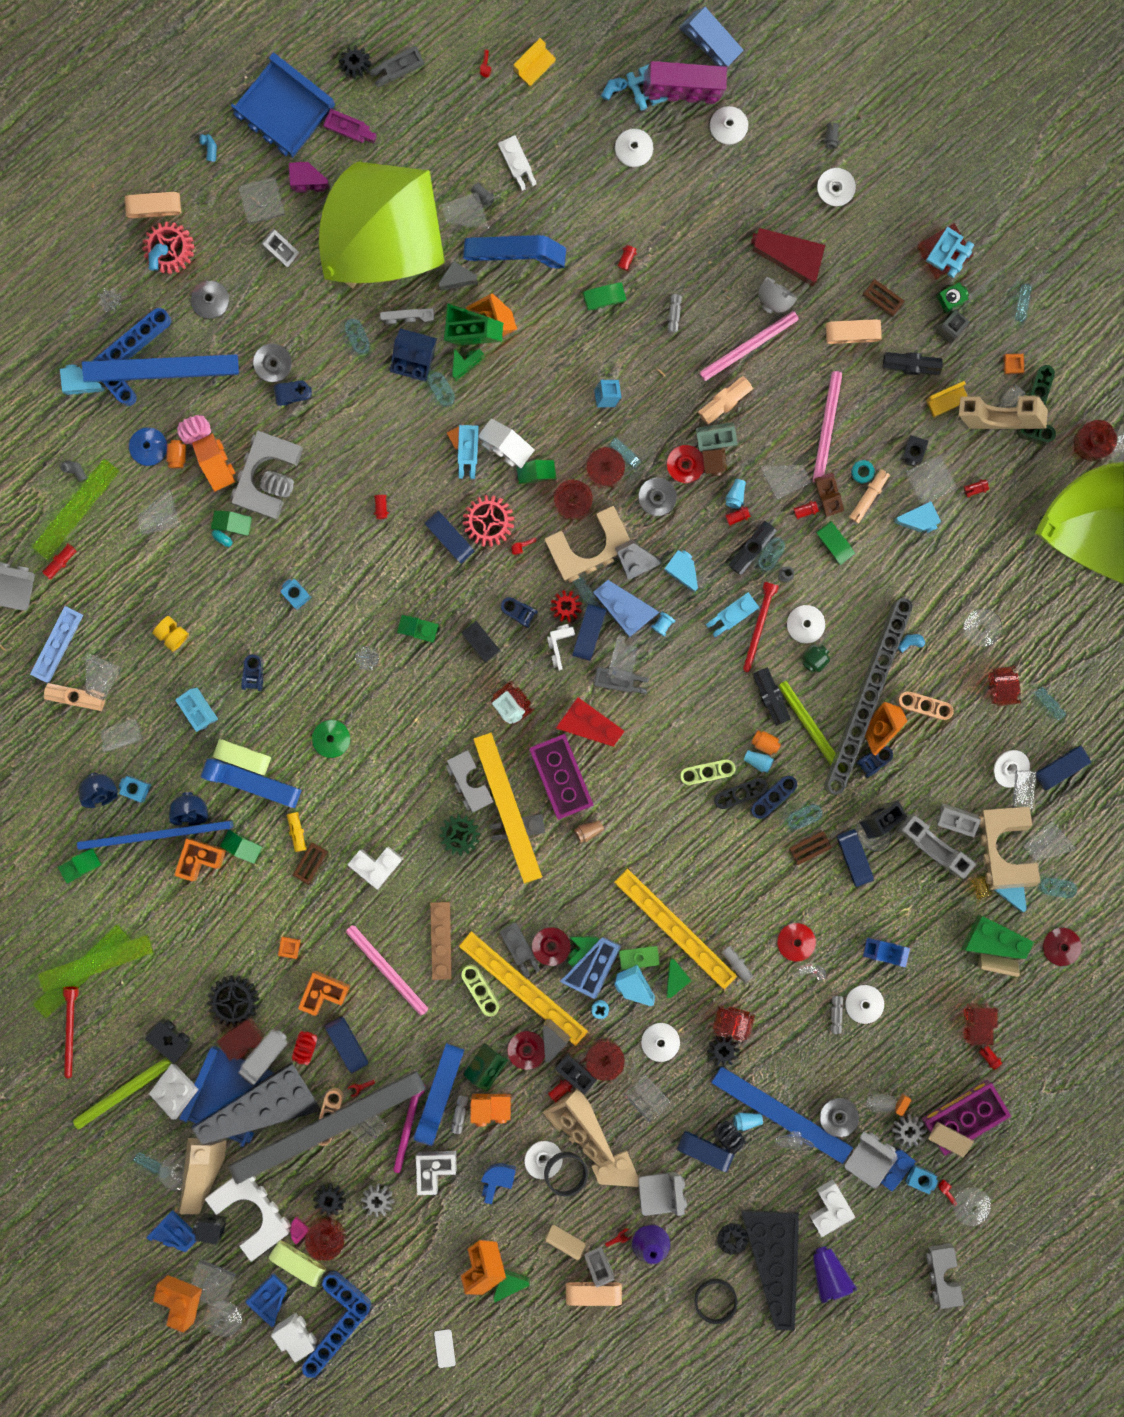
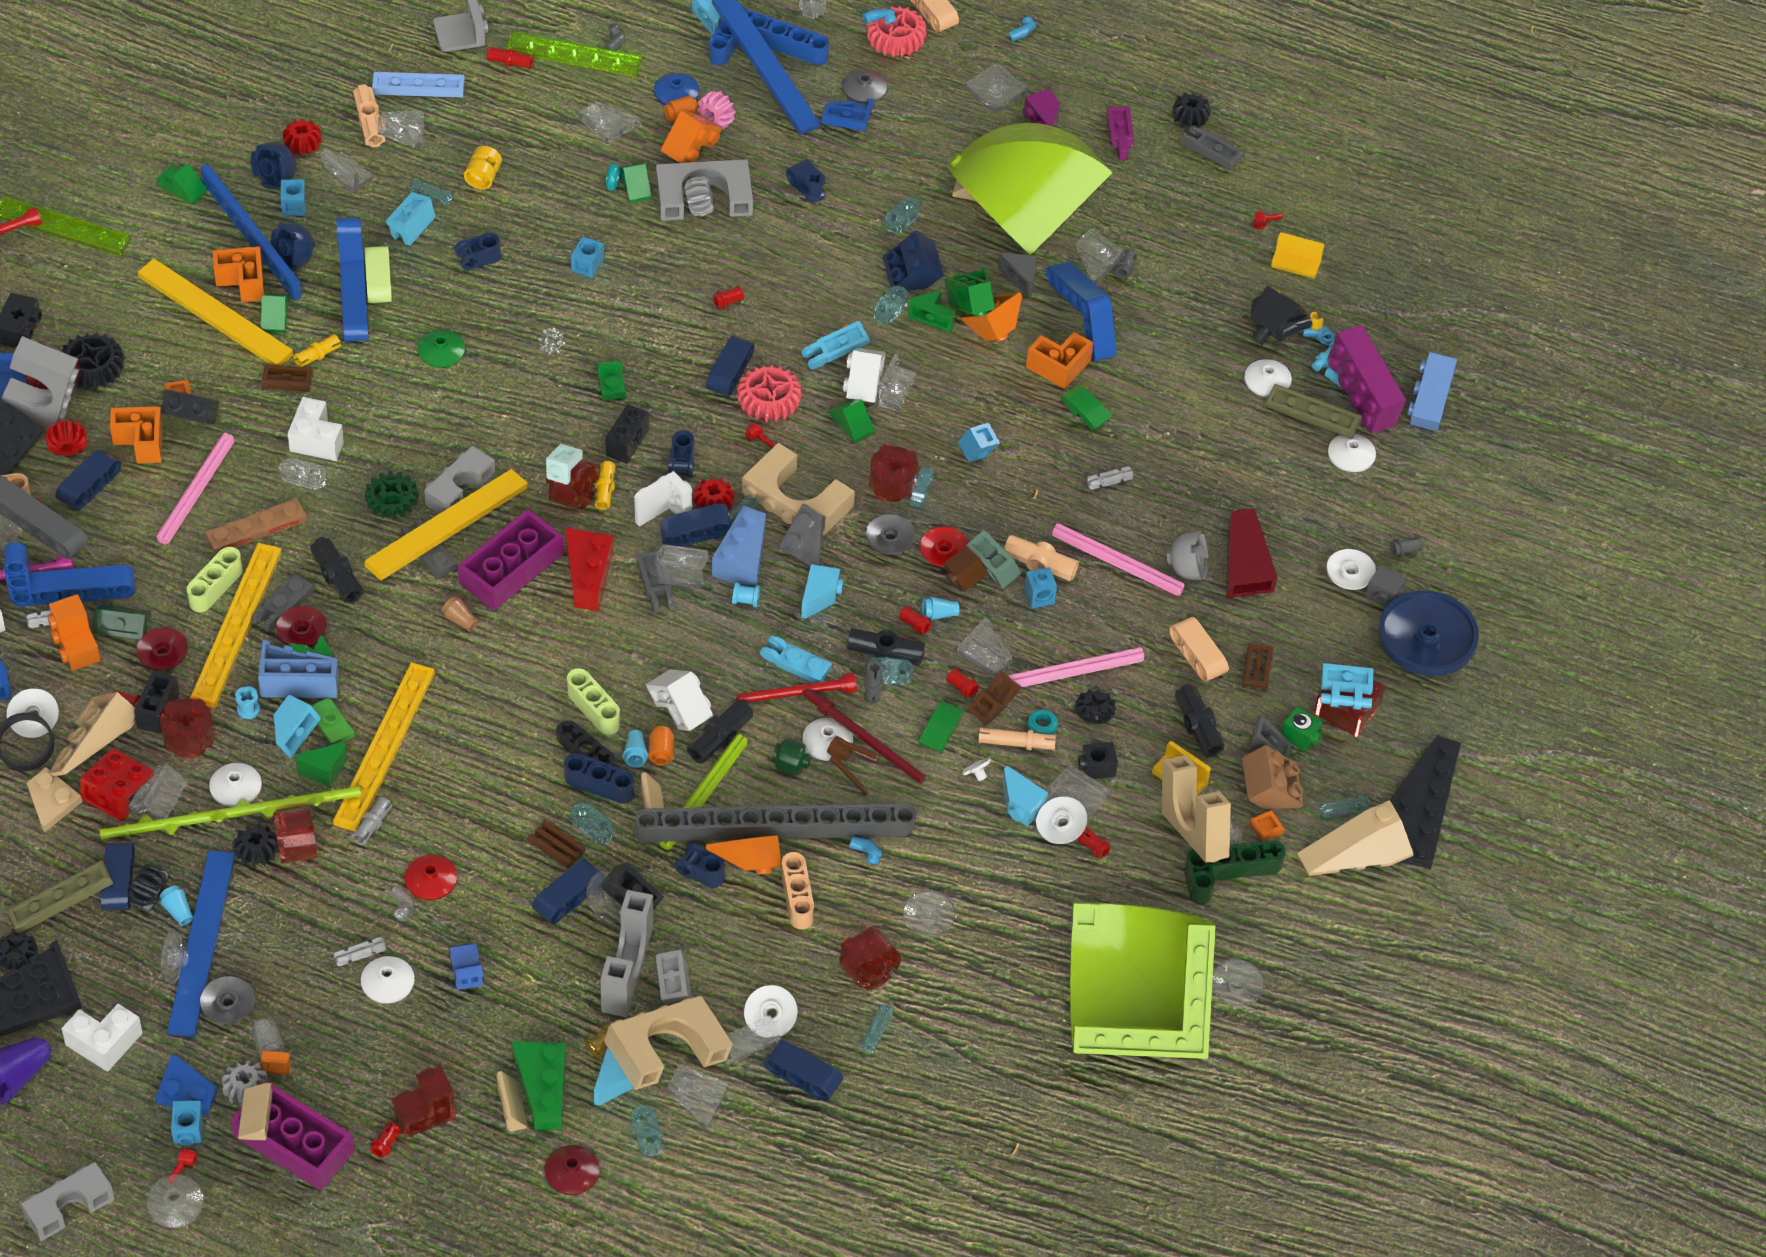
camera: 60 degrees right, 35 degrees down
clear neon green tile [37,935,154,992] -> none
blue panel [231,52,335,158] -> none
flat silver dish [253,344,292,382] -> none
light grey slope [261,229,299,267] -> none
light grey hinge [380,308,434,325] -> none
white hinge [498,135,536,191] -> none
dark grey slope [543,1019,571,1062] -> none
clear red brick [554,479,593,520] -> none
red pin [617,245,637,271] -> none
light grey bracket [638,1172,687,1216] -> none
light grey bracket [845,1132,897,1189] -> none
clear red brick [1073,420,1118,461] -> none
none -> olive tile [7,860,114,934]
none -> red bracket [80,749,154,822]
none -> lime plant [100,786,361,840]
none -> yellow tile [138,259,293,366]
none -> black brick [161,389,220,424]
none -> clear plate [279,458,327,489]
none -> red gear [282,118,322,156]
none -> black piece [310,537,363,604]
none -> clear light blue axle [409,178,453,205]
none -> yellow pin [595,461,616,510]
none -> tan slope [641,772,664,827]
none -> white brick [645,670,713,731]
none -> dark red bar [803,689,926,784]
none -> blue wing [821,98,874,131]
none -> reddish brown plant [827,736,879,795]
none -> clear panel [876,354,916,412]
none -> white plant [962,757,991,781]
none -> dark azure brick [1024,567,1057,609]
none -> orange brick [1026,332,1094,389]
none -> white dish [1036,797,1087,844]
none -> black gear [1075,688,1116,724]
none -> medium nougat slope [1242,745,1304,809]
none -> black torso [1250,286,1324,345]
none -> olive tile [1265,384,1362,439]
none -> tan wedge [1297,800,1413,876]
none -> dark grey brick [1365,566,1407,606]
none -> dark blue dish [1378,590,1479,676]
none -> black wing [1390,736,1461,869]

